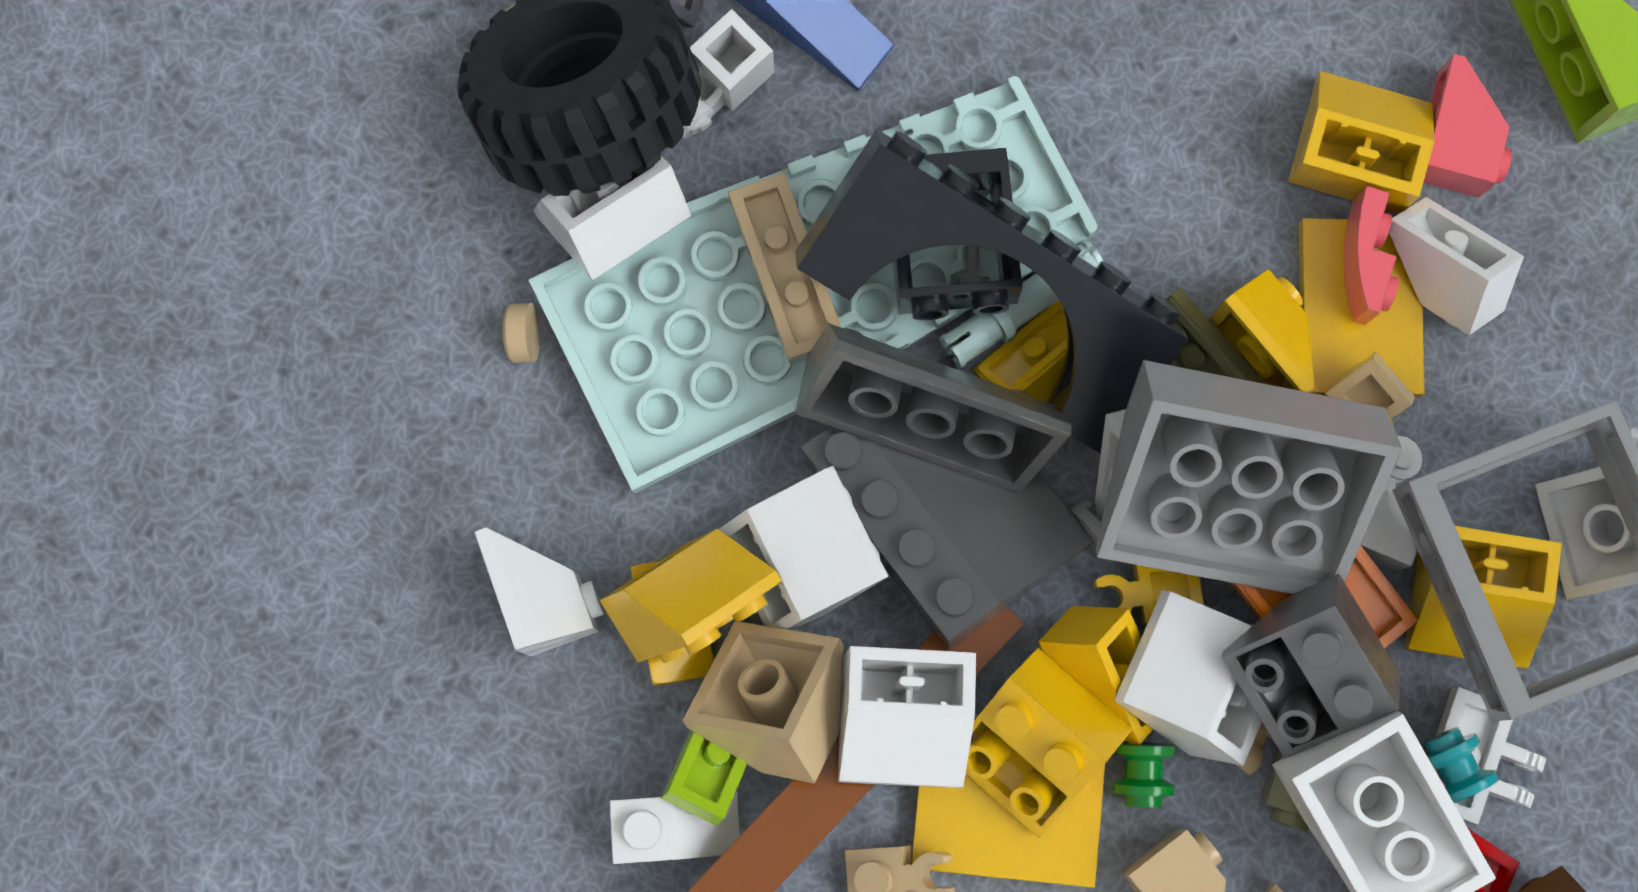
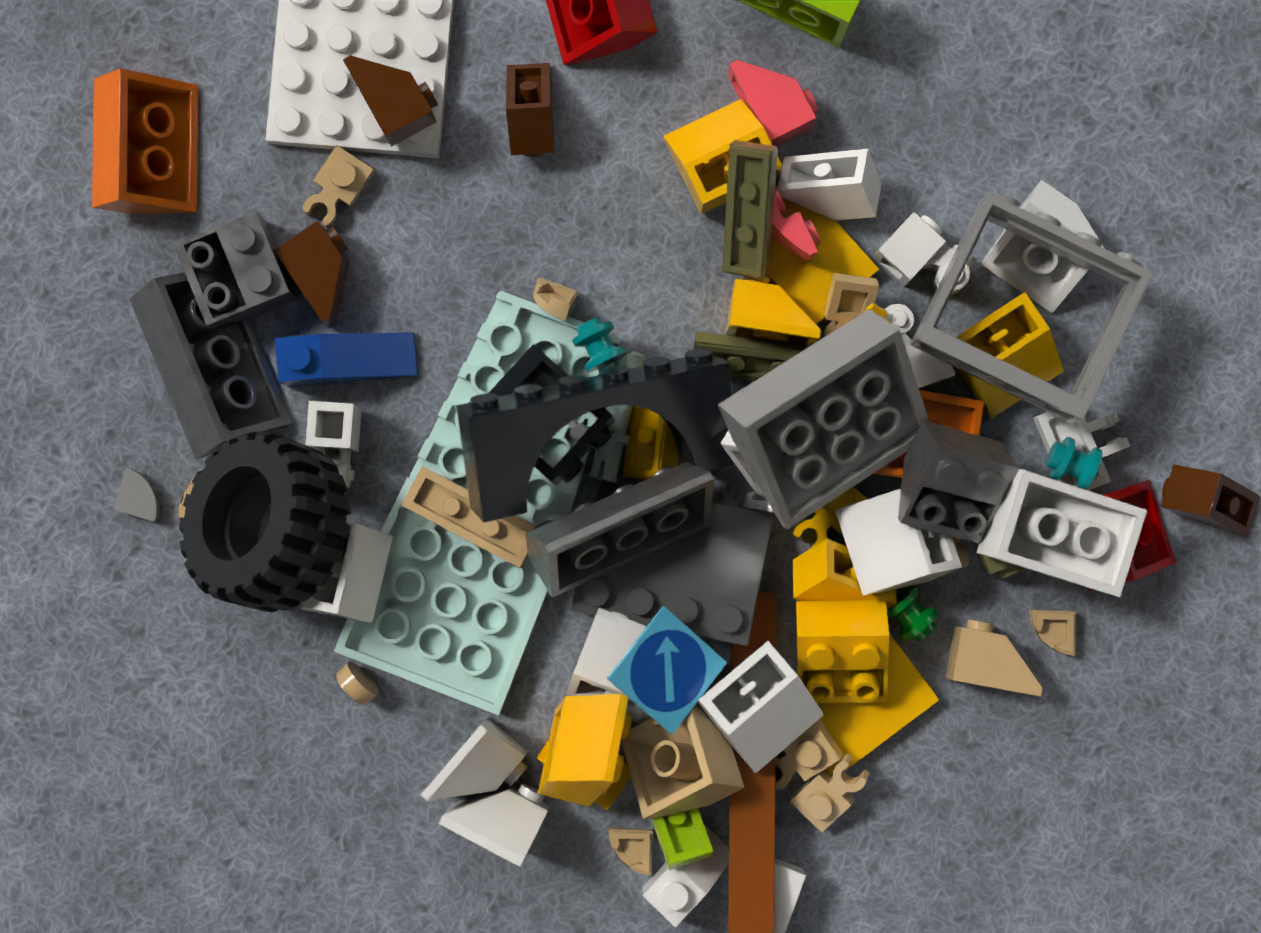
camera: 40 degrees left, 5 degrees up
none -> white slope [421,718,528,801]
none -> tan tile [533,277,579,321]
none -> teal wheel [572,317,627,373]
none -> piece [607,606,727,735]
none -> tan tile [609,827,653,875]
none -> olive tile [722,140,778,280]
none -> tan plate [775,719,844,790]
none -> white brick [872,212,975,295]

